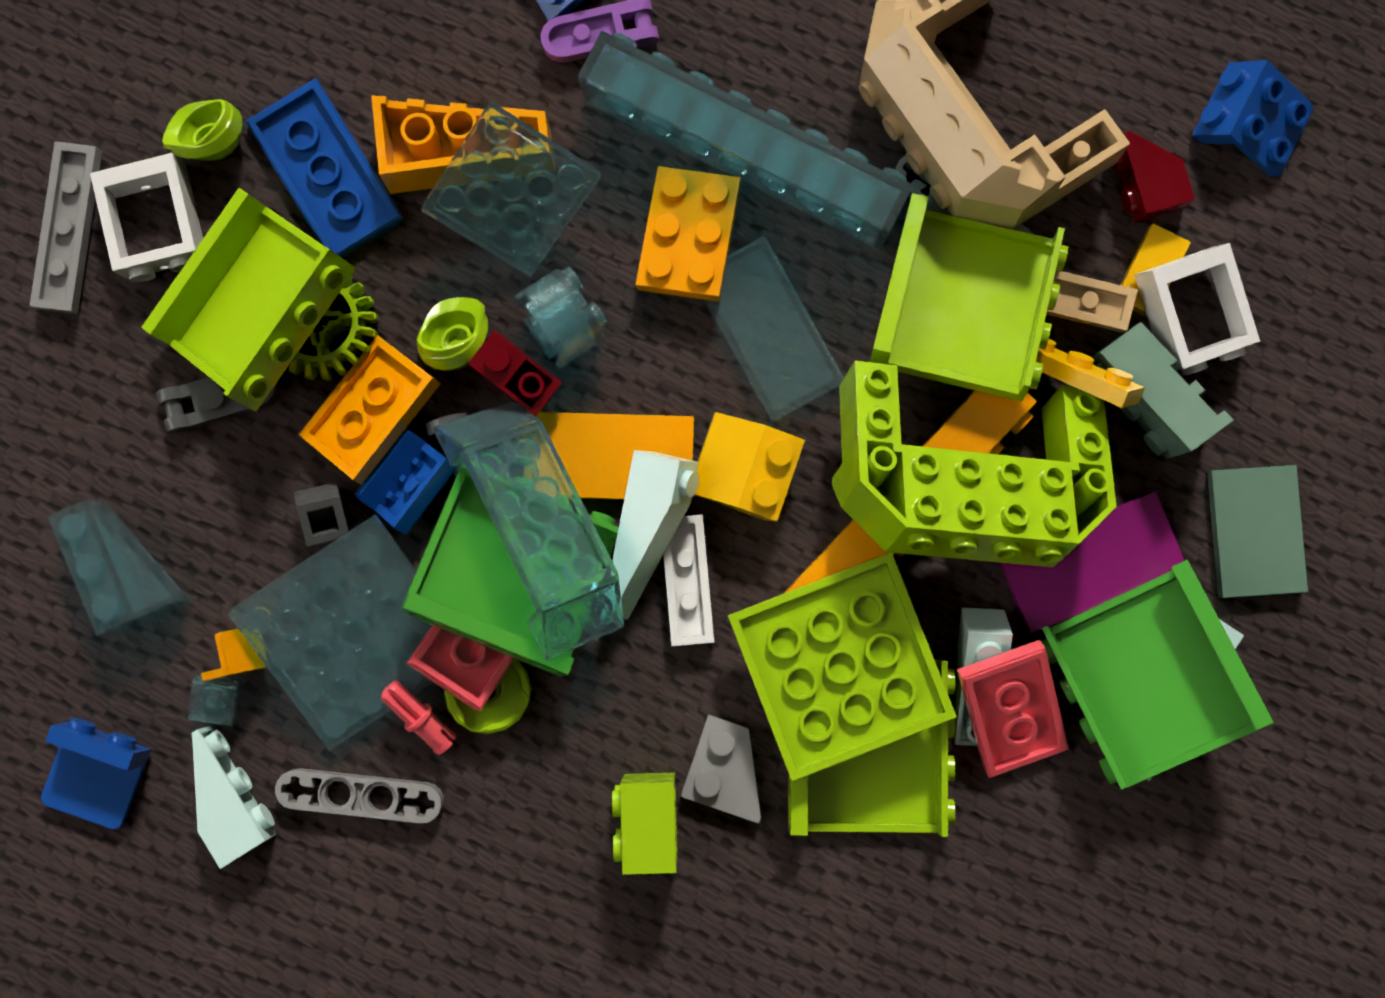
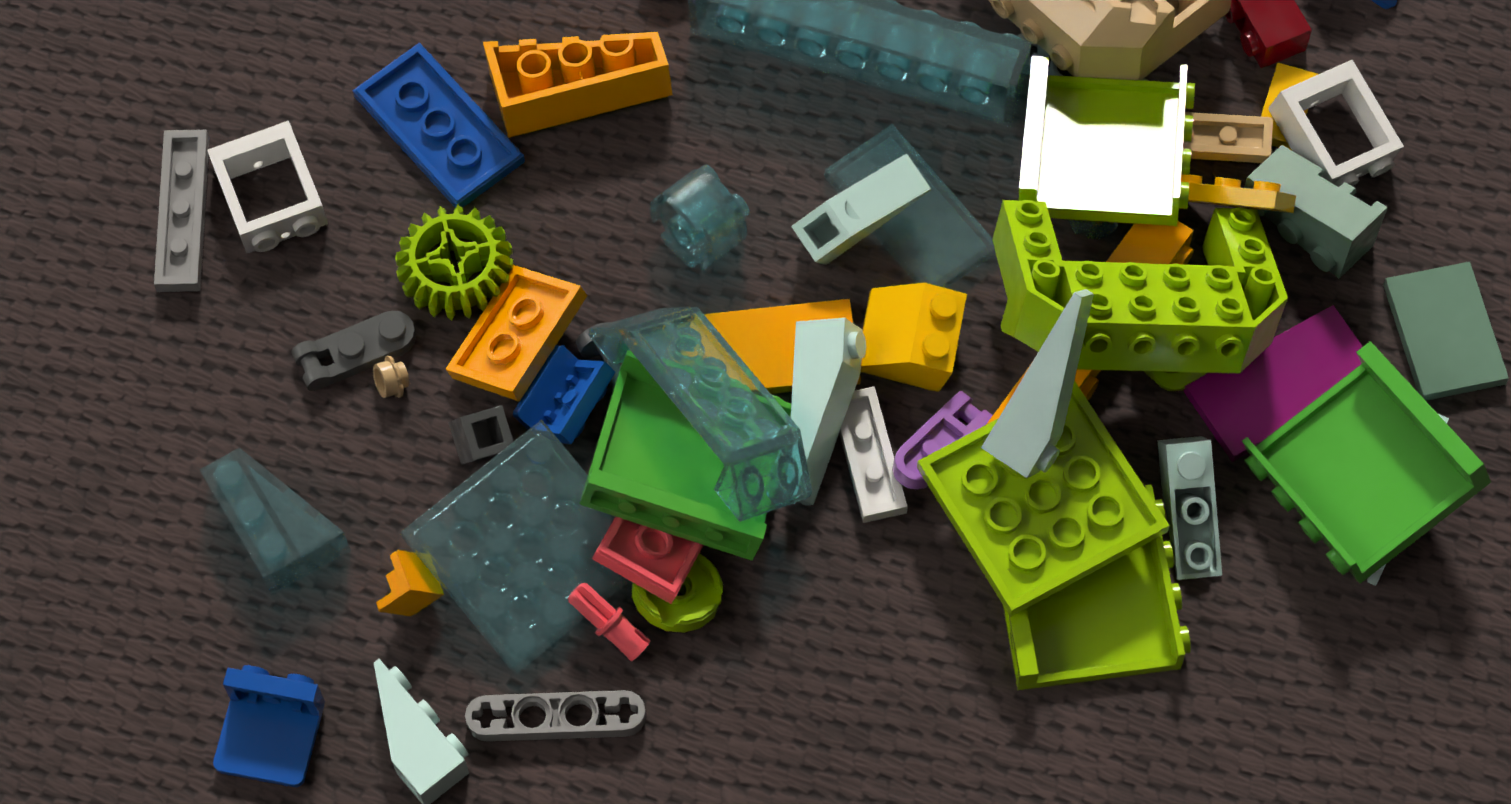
camera: 10 degrees left, 20 degrees down
lime panel [141,188,356,412] -> none
lime hat [162,99,243,161] -> none
clear light blue plate [188,675,239,726] -> none
lime hat [417,297,488,371] -> none
clear light blue plate [421,101,601,277] -> none
dark red slope [468,330,563,417] -> none
lime brick [612,773,678,875] -> none
light orange plate [635,166,741,302] -> none
light grey wing [681,714,761,824] -> none
coral tile [957,640,1069,778] -> none
none -> tan plate [373,356,409,398]
none -> light aqua slope [791,154,932,265]
none -> medium lavender plate [892,391,993,490]
none -> light aqua slope [981,289,1094,478]

